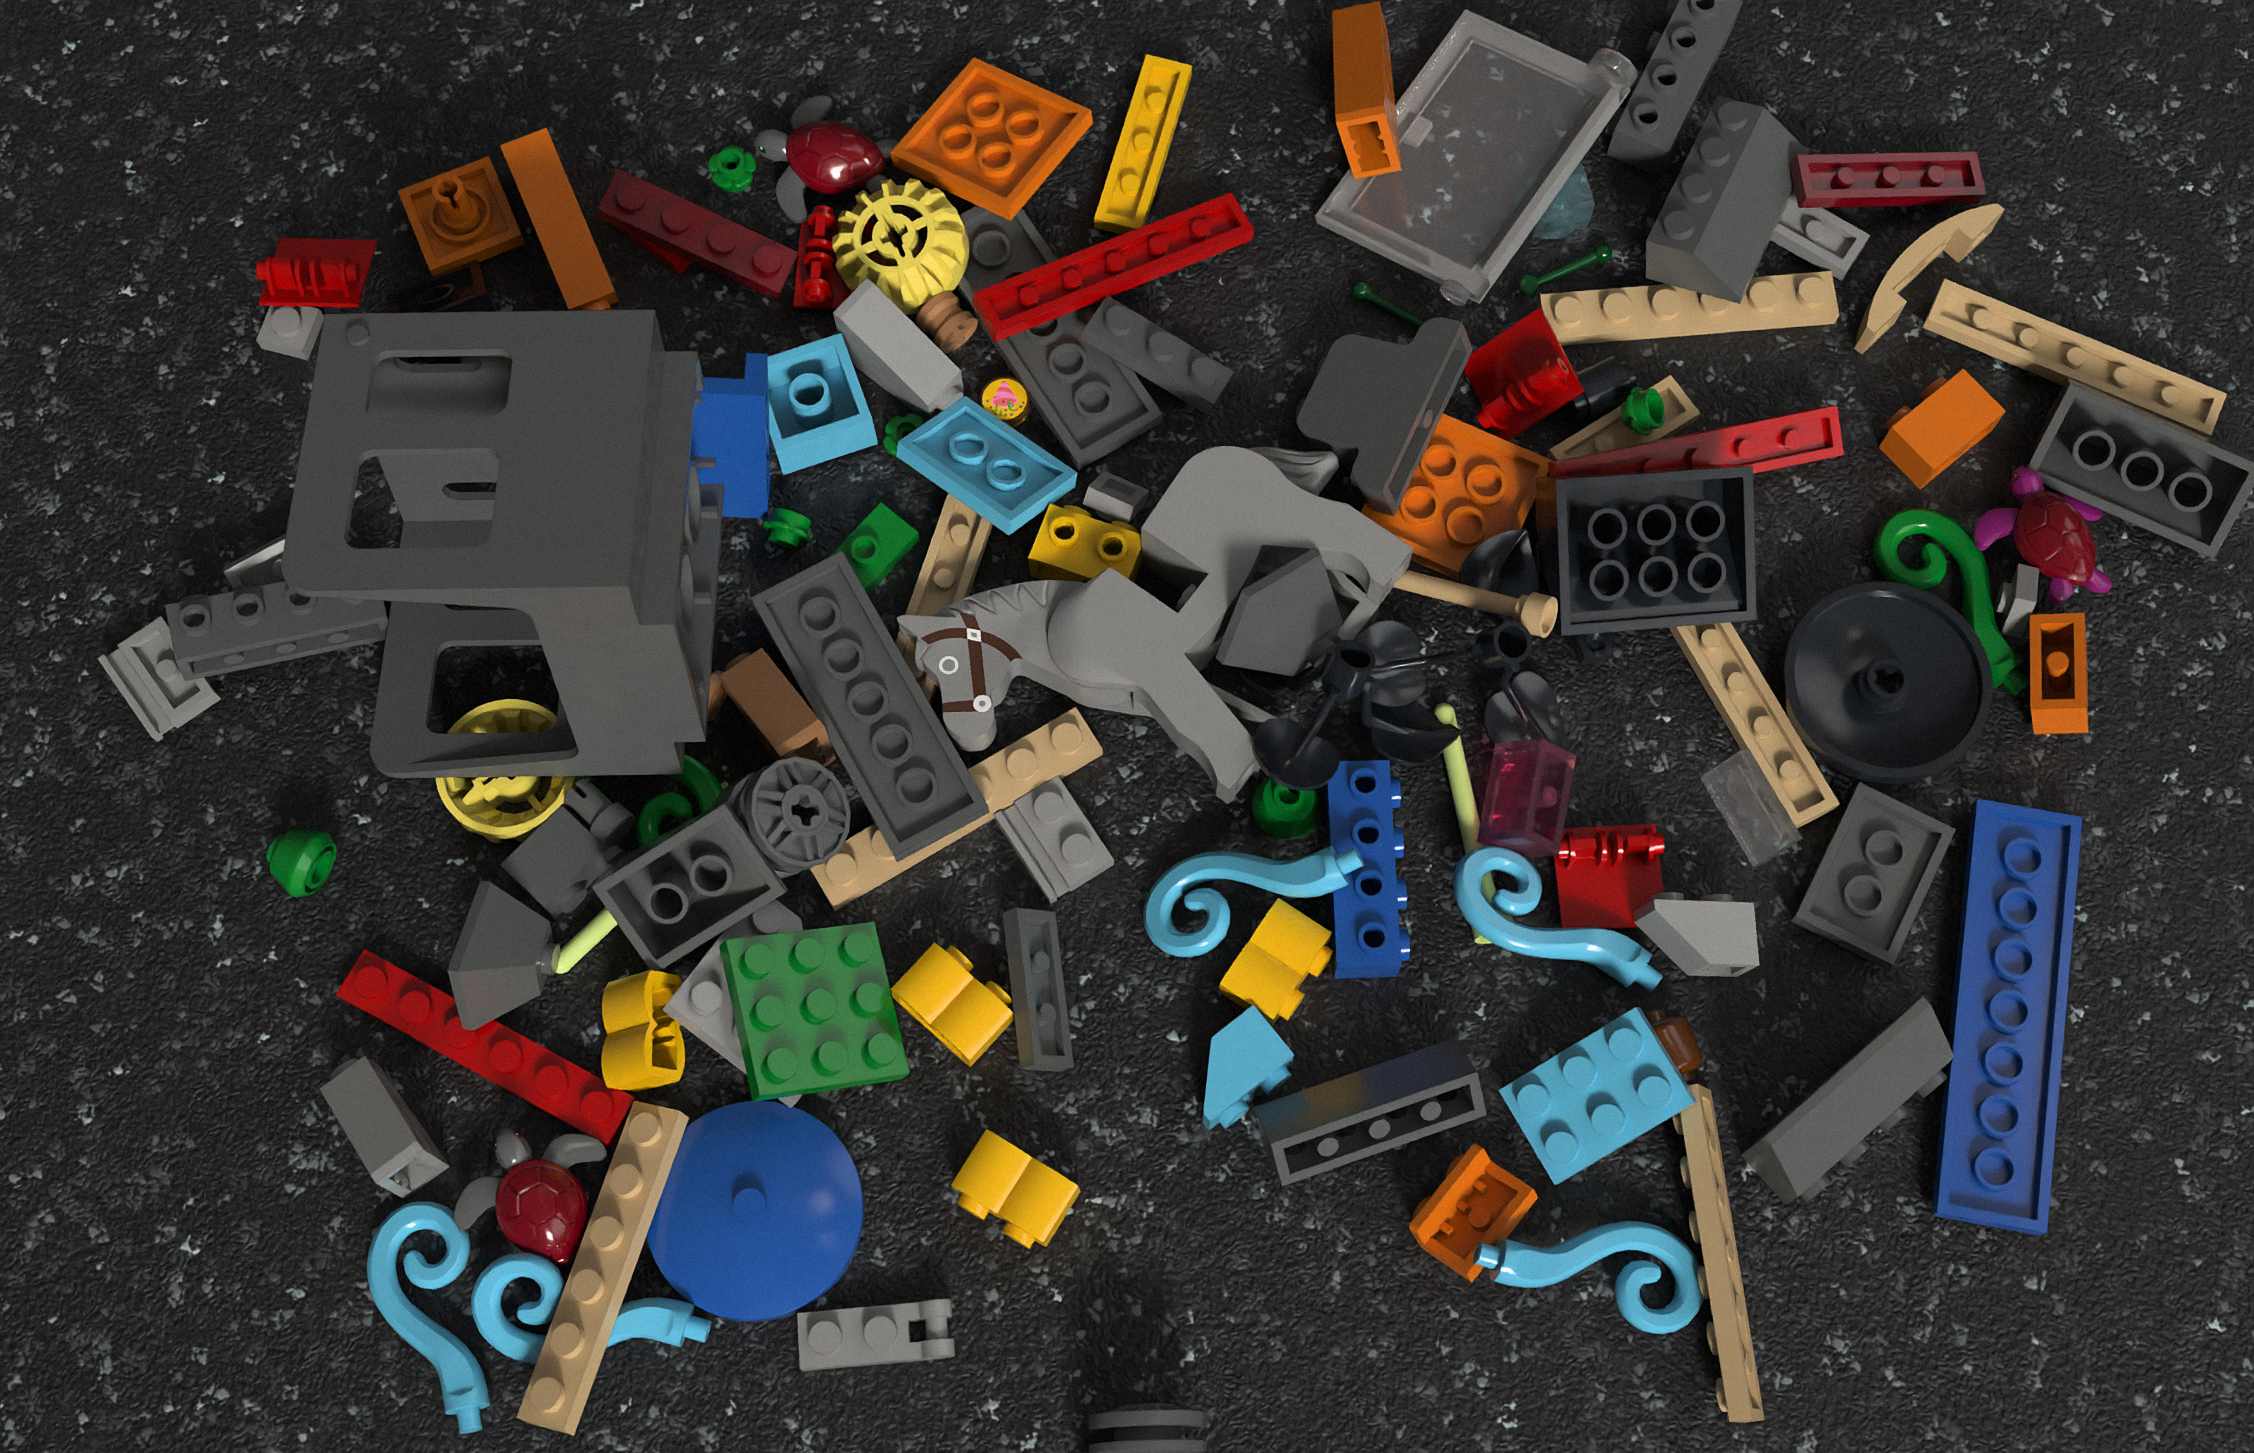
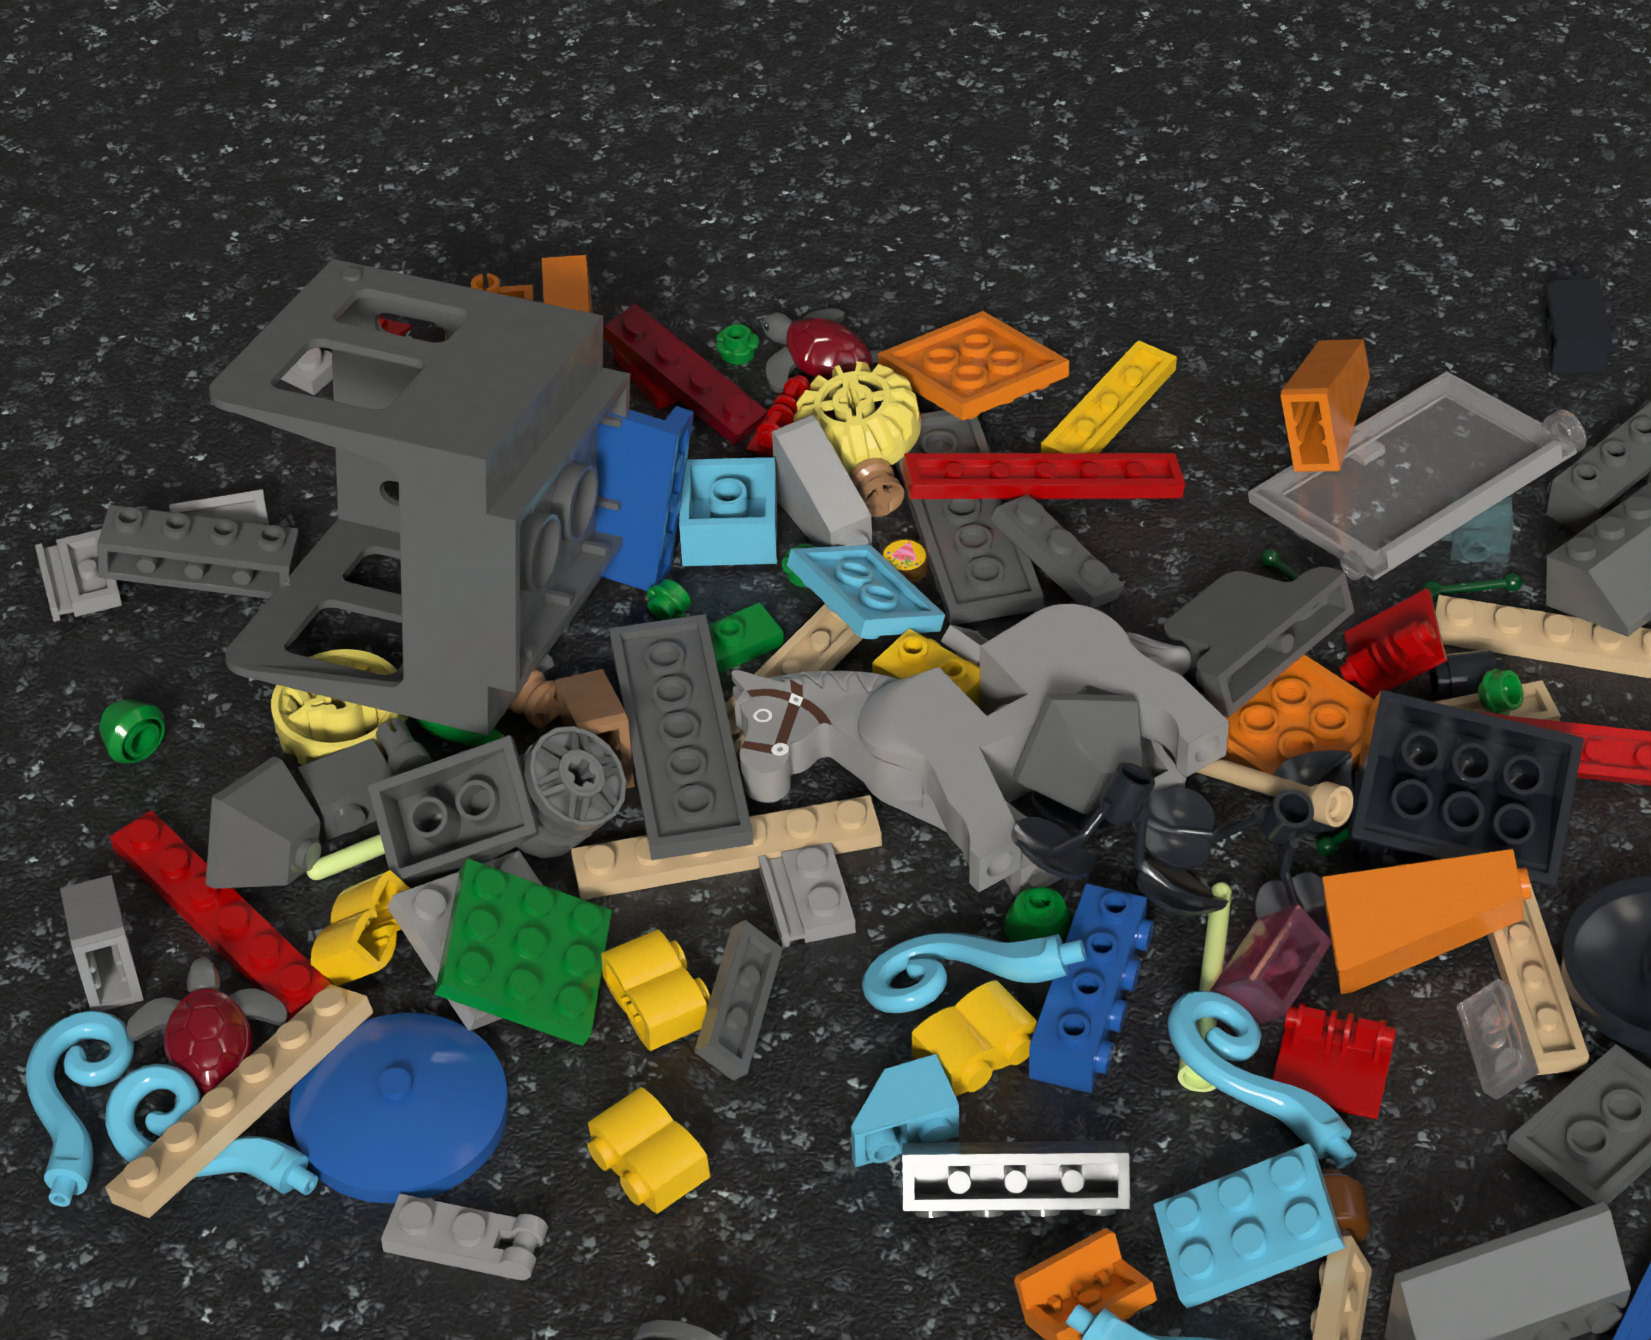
camera: 20 degrees right, 25 degrees down
light grey slope [1633,892,1760,977] -> none
none -> orange slope [1322,849,1531,994]

